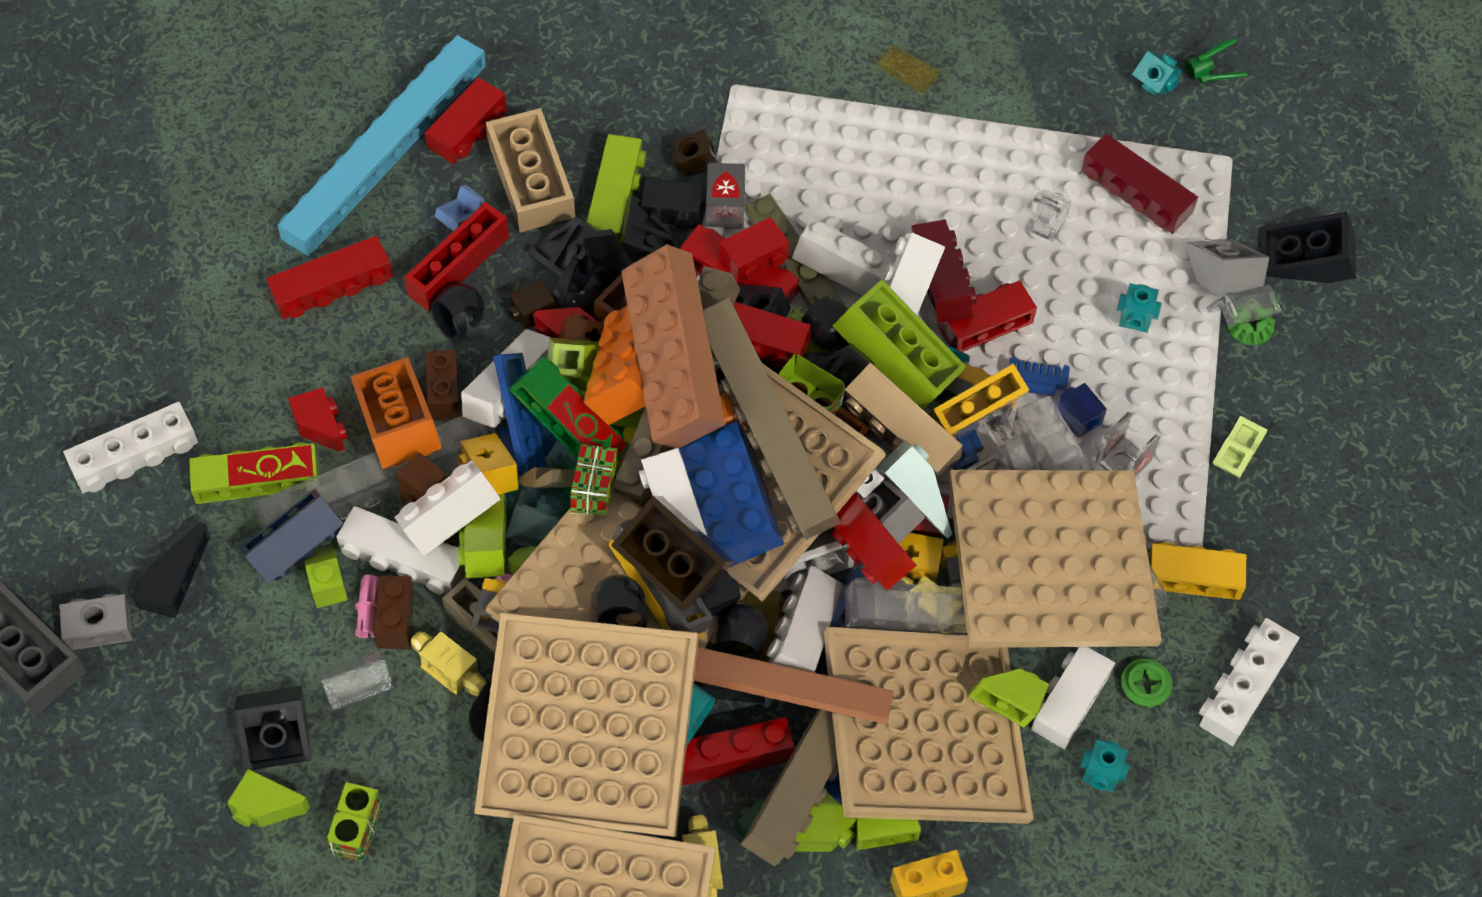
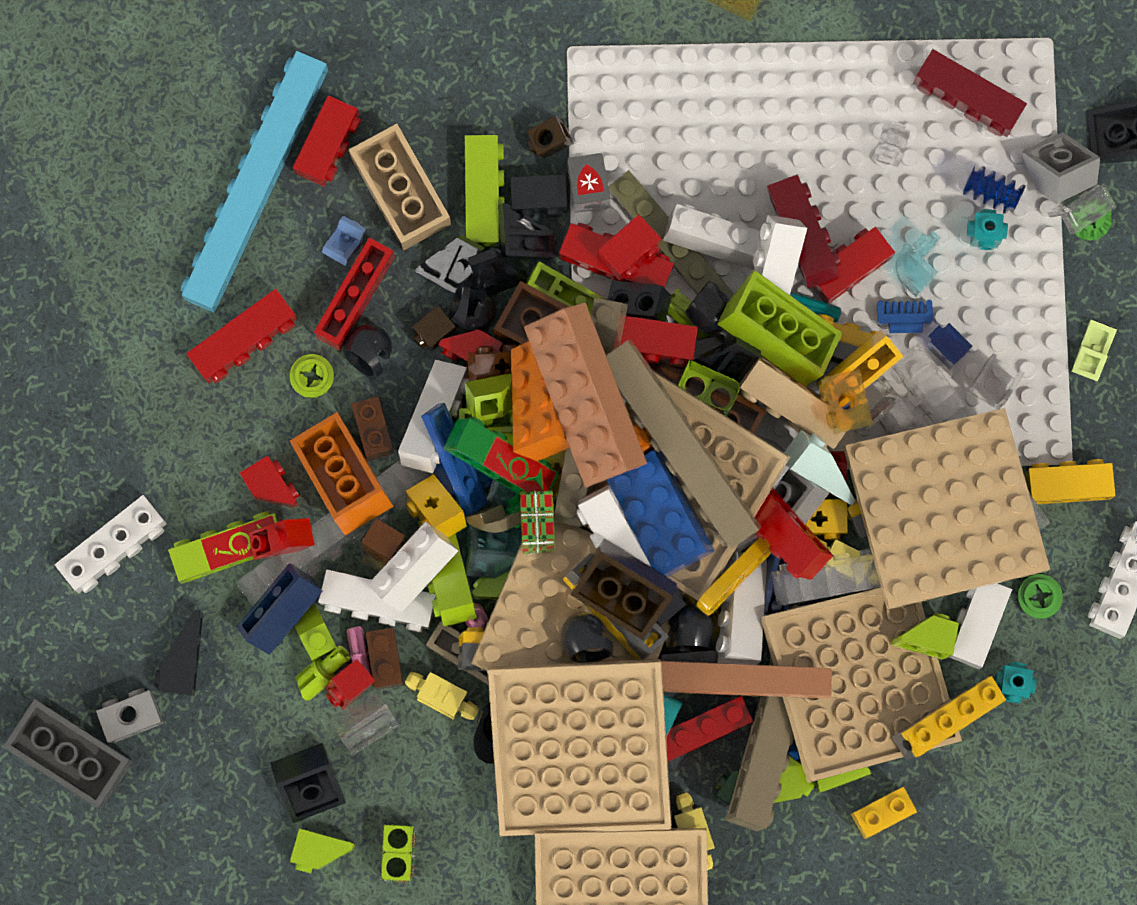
camera: 10 degrees left, 20 degrees up
none -> red slope [249,518,315,560]
none -> lime gear [290,354,334,398]
none -> lime arm [295,646,351,701]
none -> red slope [326,659,375,710]
none -> yellow beam [696,538,772,616]
none -> clear yellow brick [819,369,873,434]
none -> yellow piece [892,676,1006,761]
none -> clear light blue brick [896,231,941,297]
none -> clear blue piece [963,163,1026,214]

